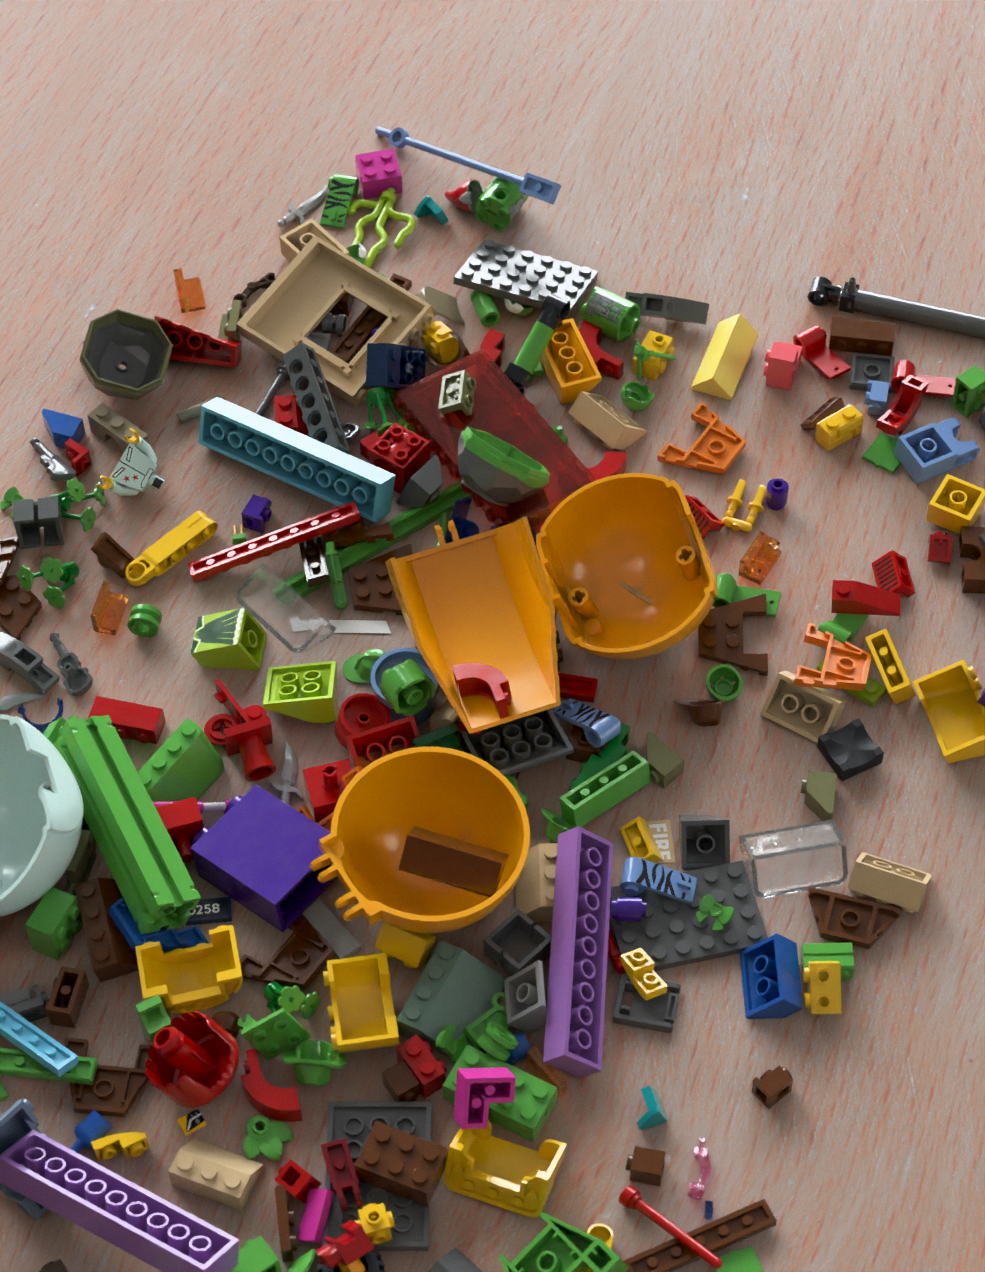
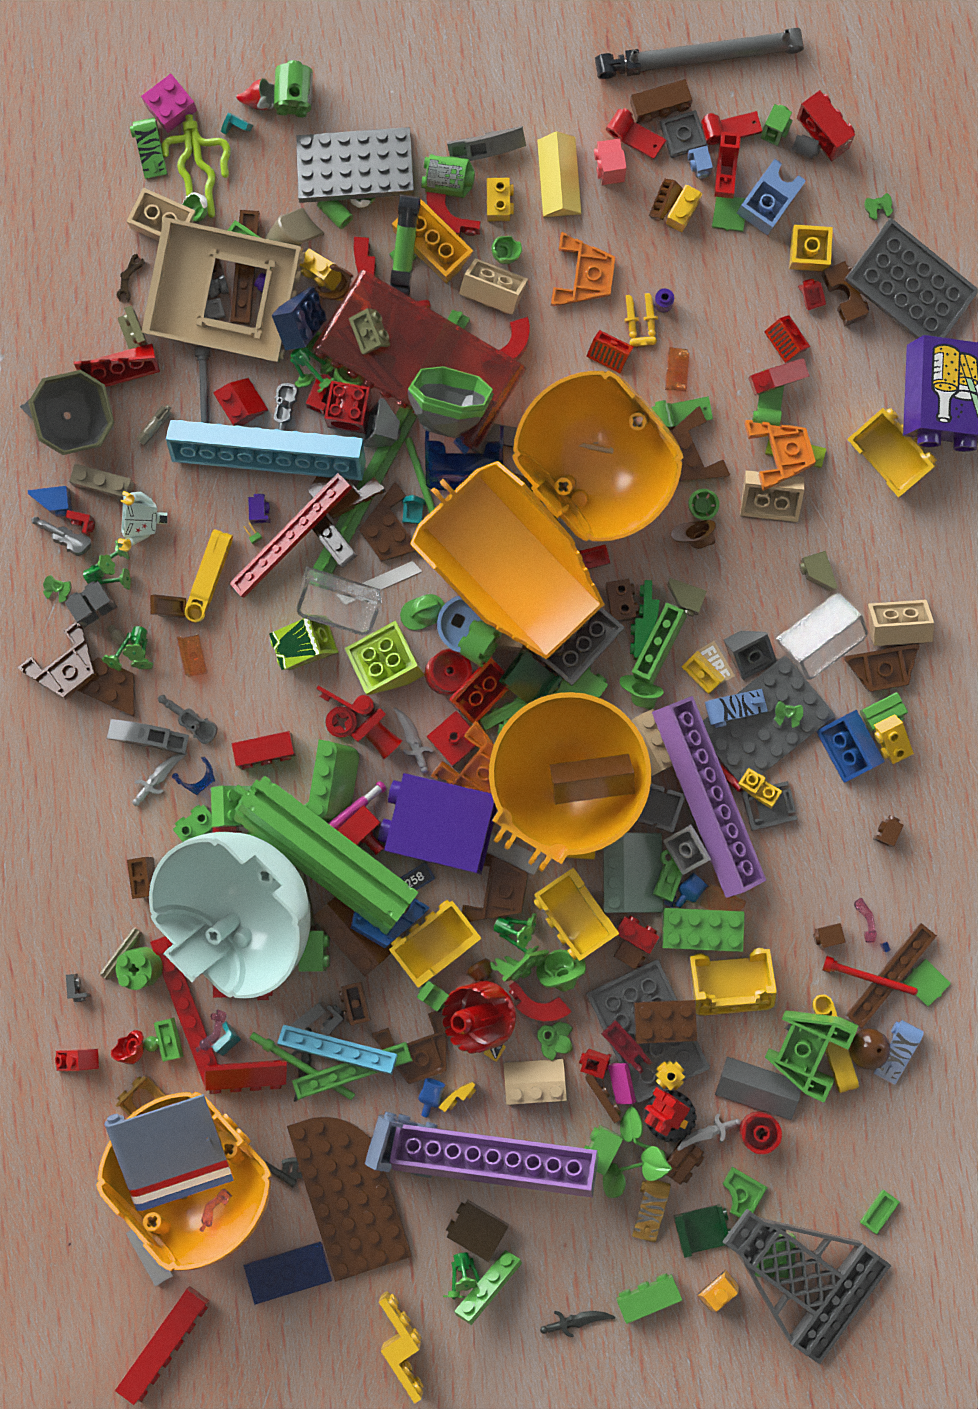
camera: 20 degrees left, 30 degrees up
bright green wheel [127,604,162,637] -> none
clear orange panel [173,268,206,313] -> none
light grey piece [277,185,328,227] -> none
dark grey brick [282,342,351,454] -> none
bright green piece [325,542,348,609] -> none
medium blue bar [375,127,561,205] -> none
bright green piece [436,1024,467,1063] -> none
arch [452,663,512,719] -> none
dark pink brick [454,1067,516,1129] -> none
bright green wheel [478,1023,518,1061] -> none
medium blue door [552,698,621,748] -> none
dark purple brick [611,897,646,922] -> none
bright green plant [634,339,676,381] -> none
teal tile [637,1085,668,1130] -> none
black brick [817,718,884,781] -> none
yellow brick [865,628,916,705] -> none

